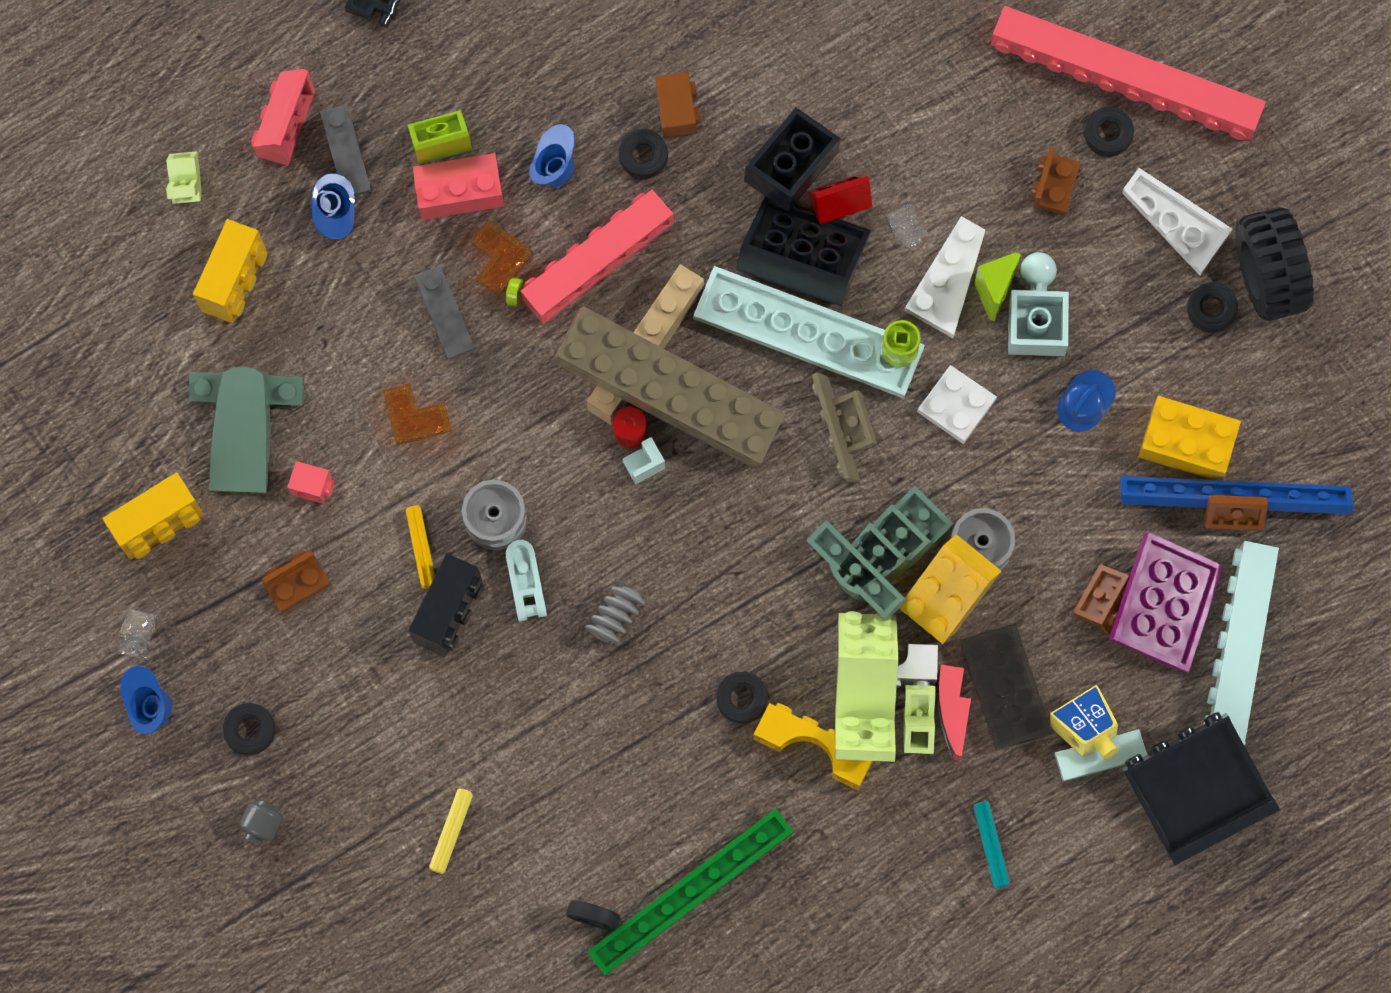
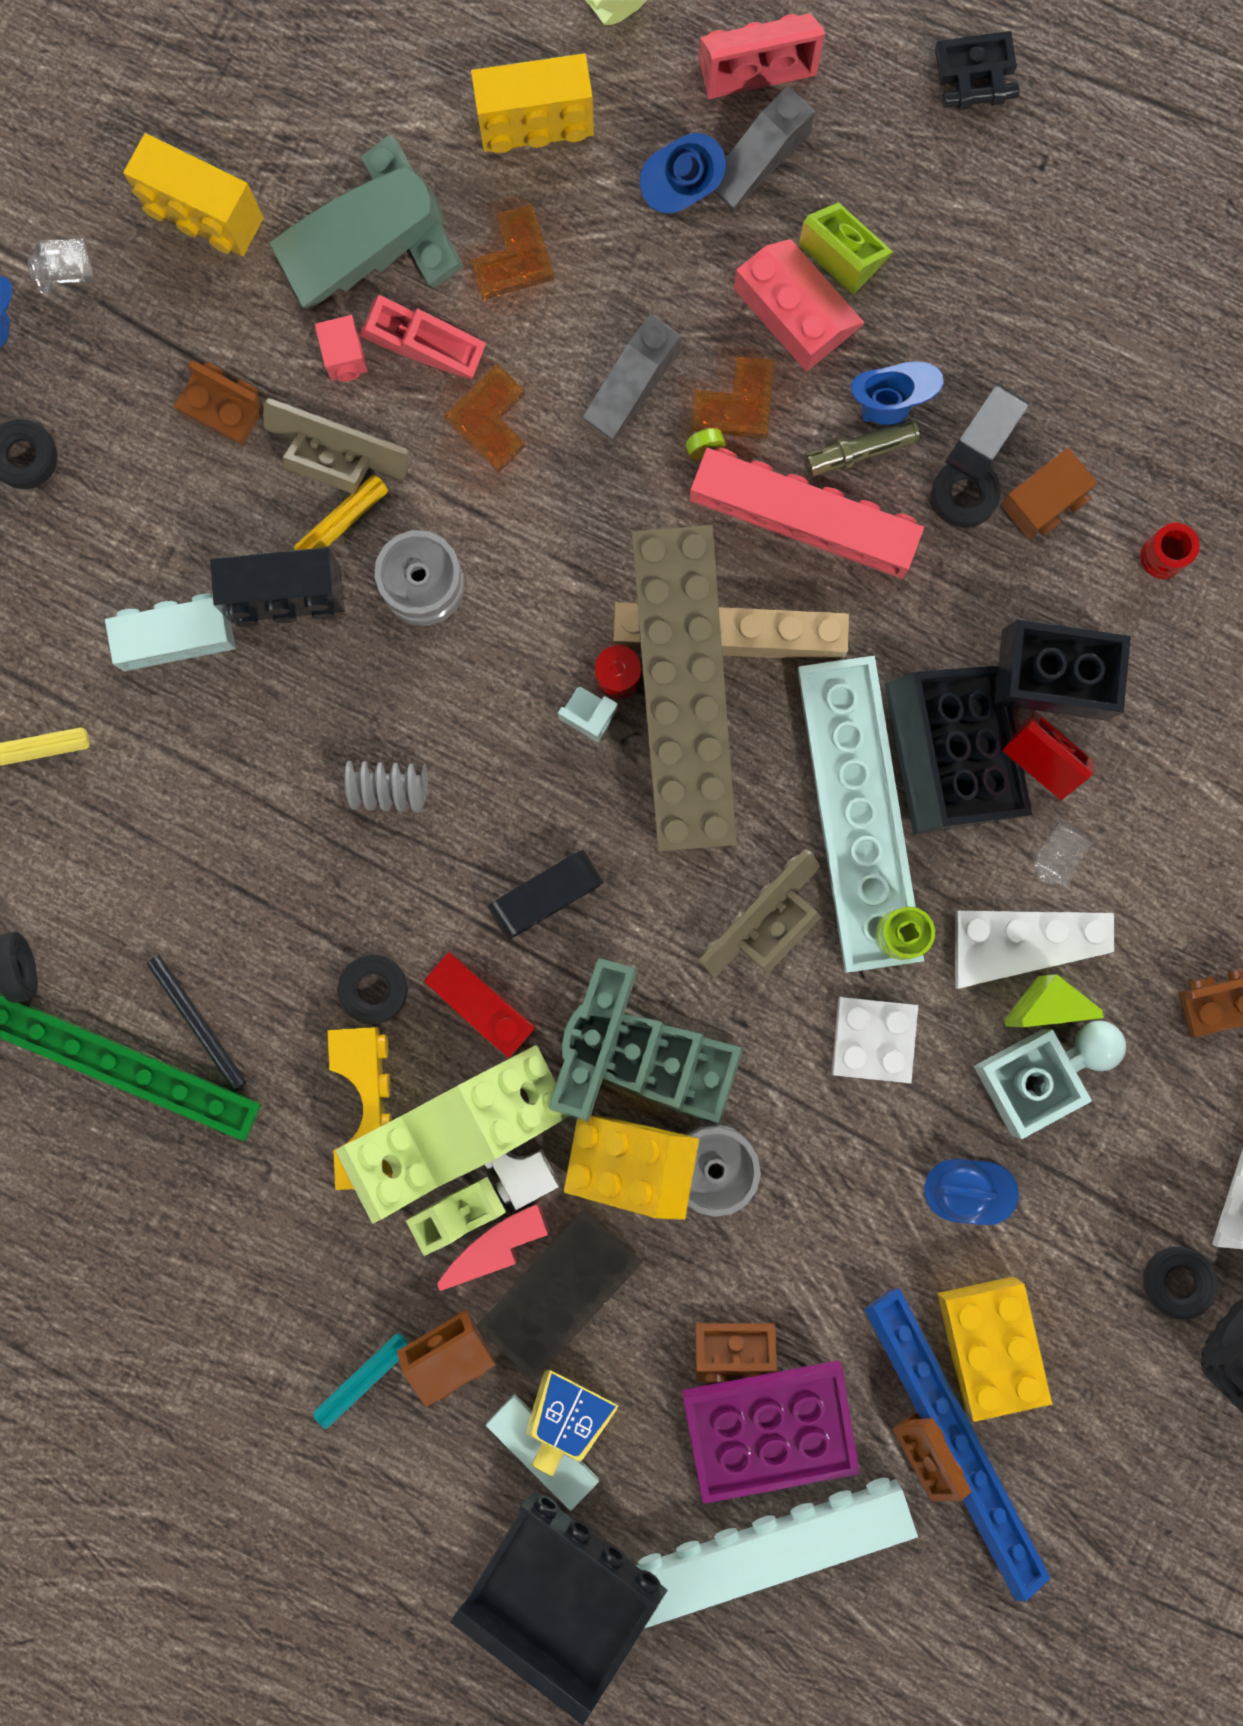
camera: 60 degrees right, 10 degrees up
light aqua plate [506,540,547,622] -> none
none -> light aqua brick [105,594,236,671]
none -> black bar [146,955,247,1091]
none -> dark tan bracket [263,398,409,494]
none -> coral slope [359,295,486,379]
none -> dark orange brick [397,1310,496,1407]
none -> red slope [424,952,537,1058]
none -> clear orange plate [471,204,554,301]
none -> black beam [487,849,604,940]
none -> olive pin [804,418,920,477]
none -> beam [945,383,1030,483]
none -> red piece [1140,522,1200,579]

